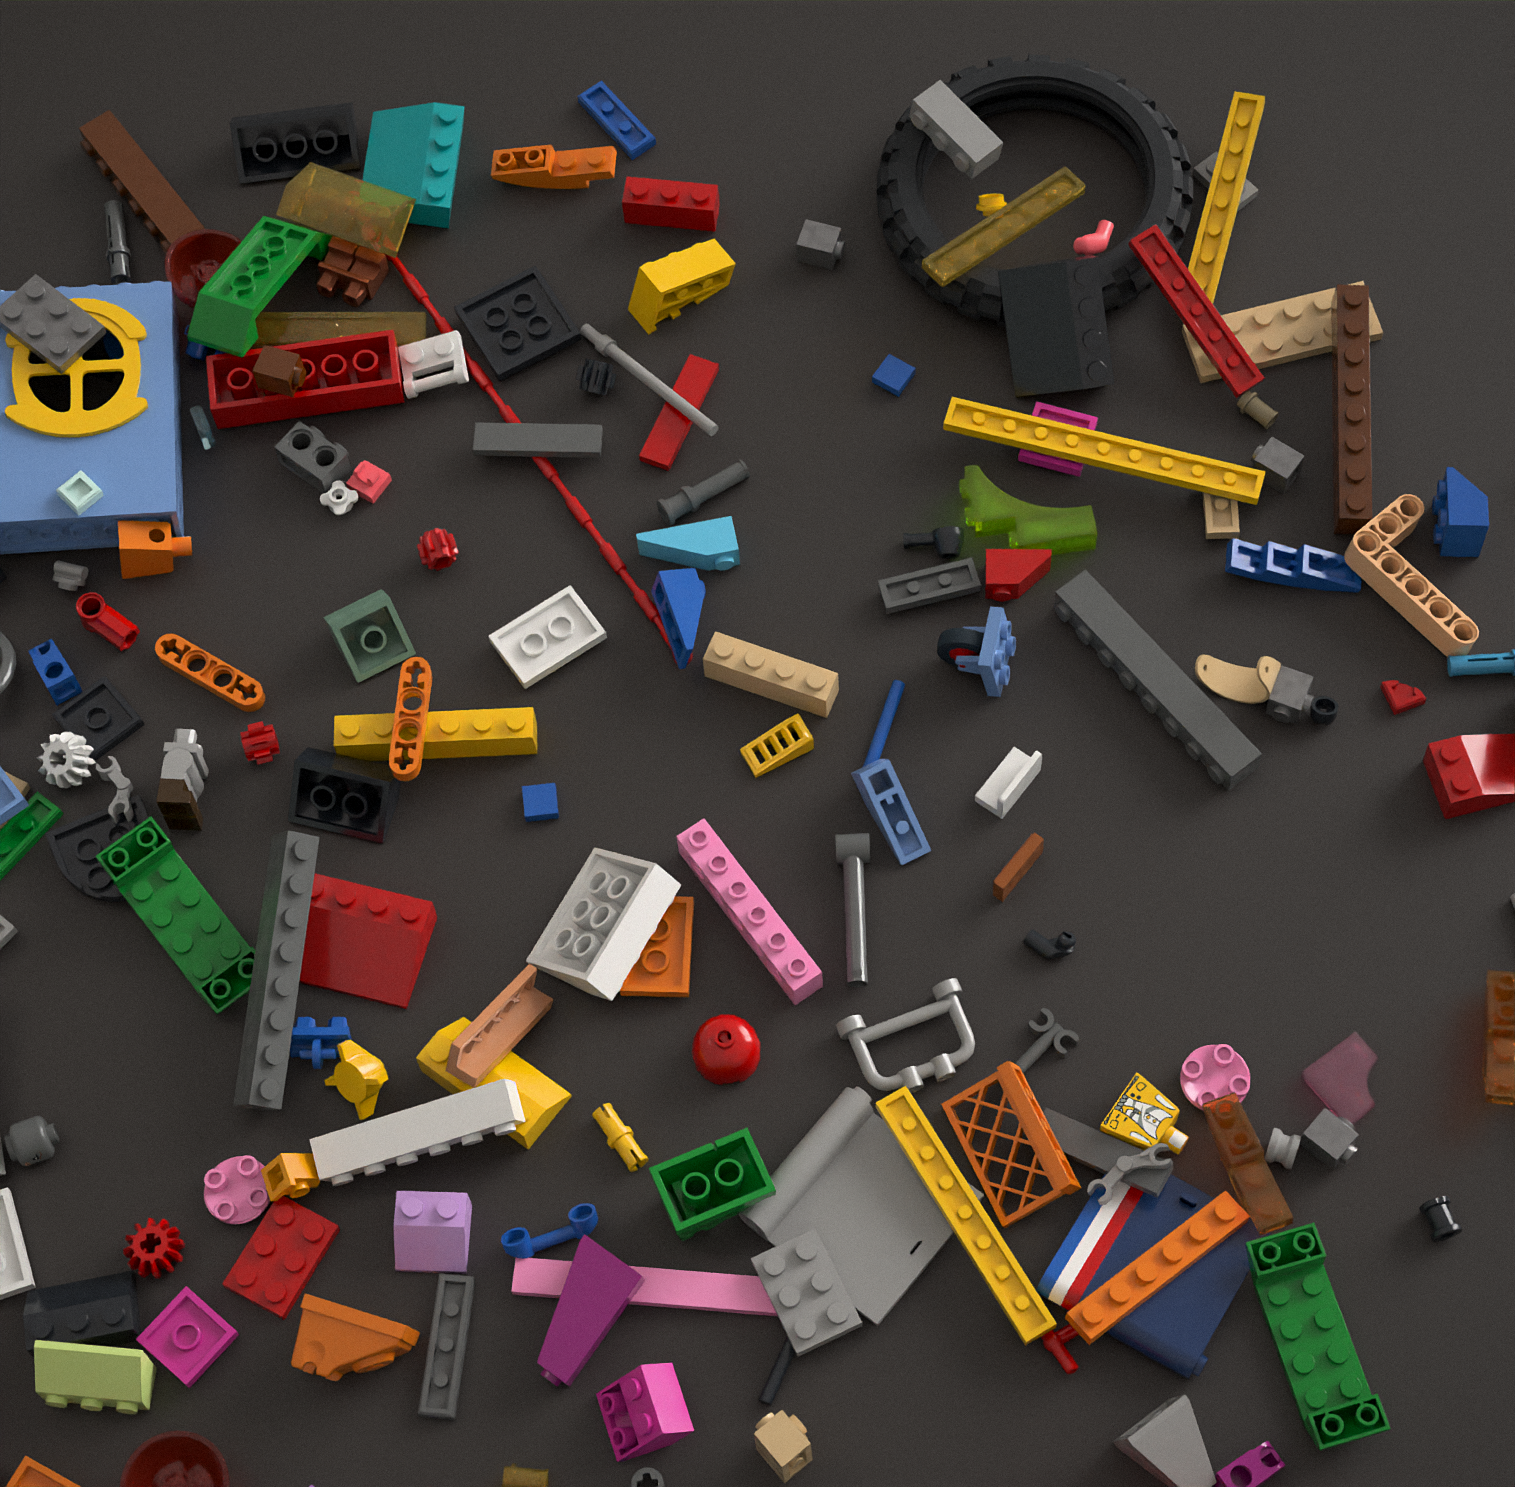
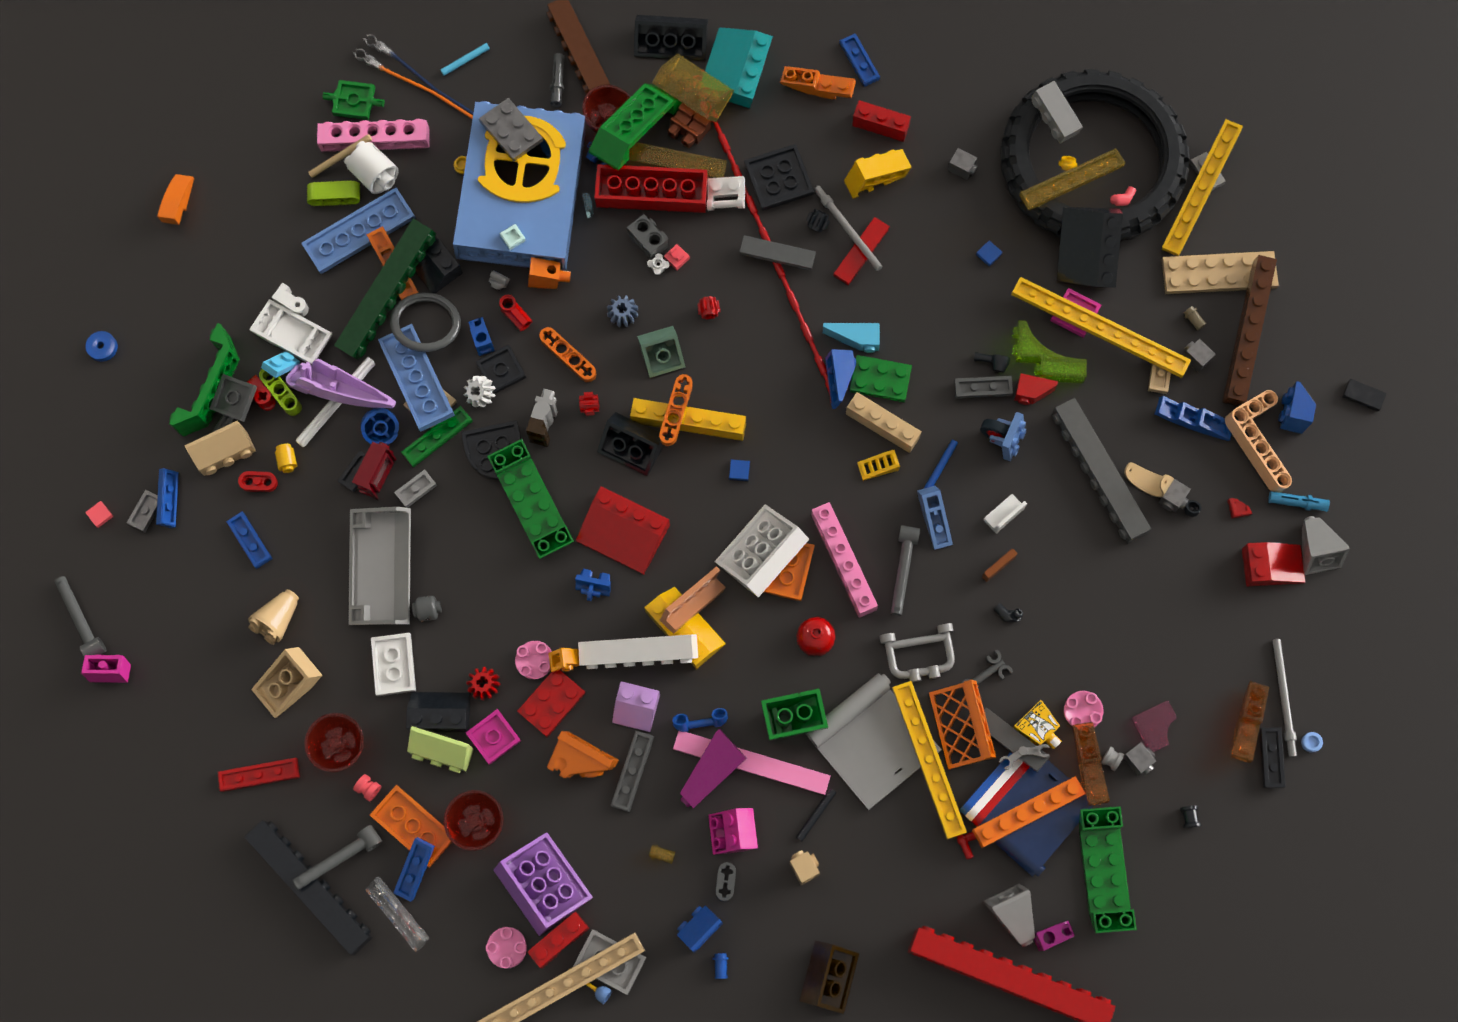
camera: 10 degrees right, 10 degrees up
light grey piece [96,756,134,824] -> none
dark grey brick [233,830,320,1111] -> none
reddish brown brick [253,345,306,397] -> none
yellow piece [324,1040,389,1120] -> none
white plate [489,585,607,689] -> none
yellow pin [592,1103,649,1172] -> none
dark grey pin [656,459,750,526] -> none
light grey plate [751,1228,862,1357] -> none
red plate [1128,224,1265,398] -> none
none -> sand blue gear [607,295,638,327]
none -> green plate [850,355,912,402]

